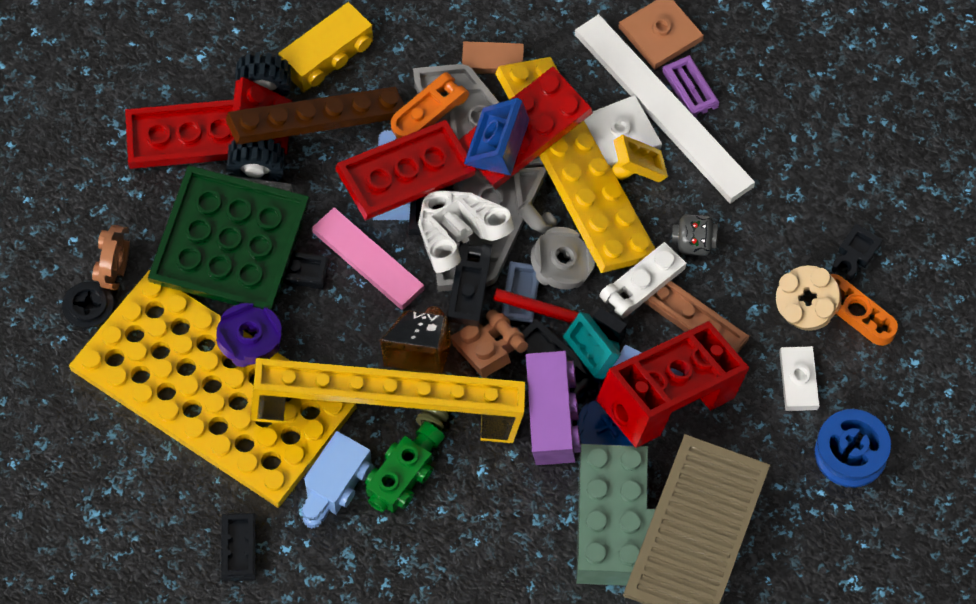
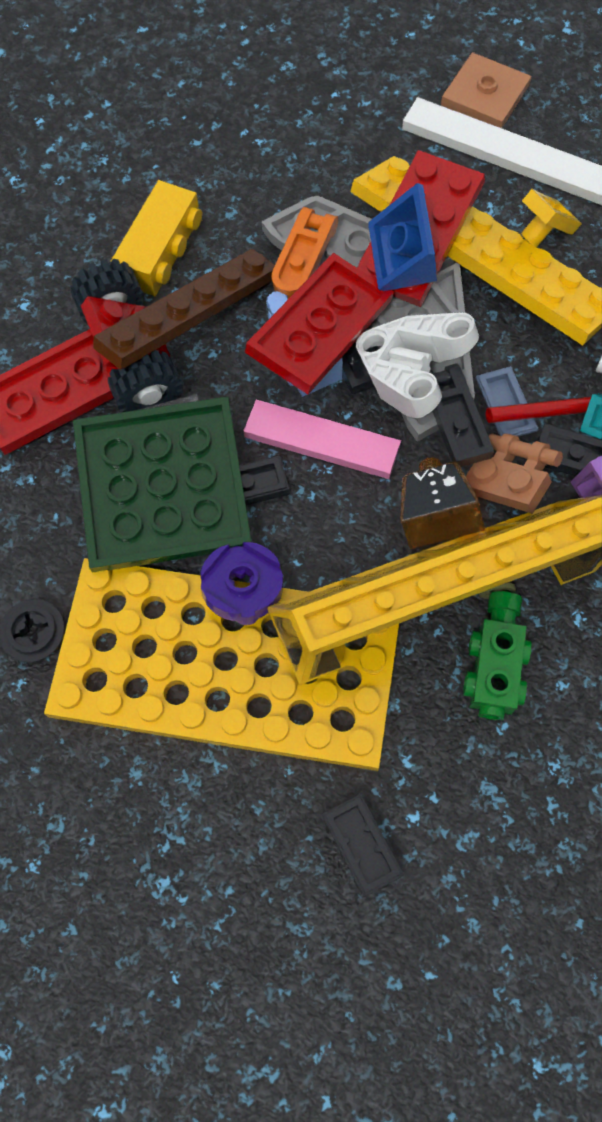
camera: 20 degrees left, 5 degrees up
nougat plate [92,225,130,290] -> none
light blue hinge [301,431,373,529] -> none
nougat tile [462,41,524,74] -> none
light grey arm [516,200,557,234] -> none
light grey plate [531,227,595,290] -> none
white plate [584,95,662,168] -> none
medium lavender tile [662,55,719,117] -> none

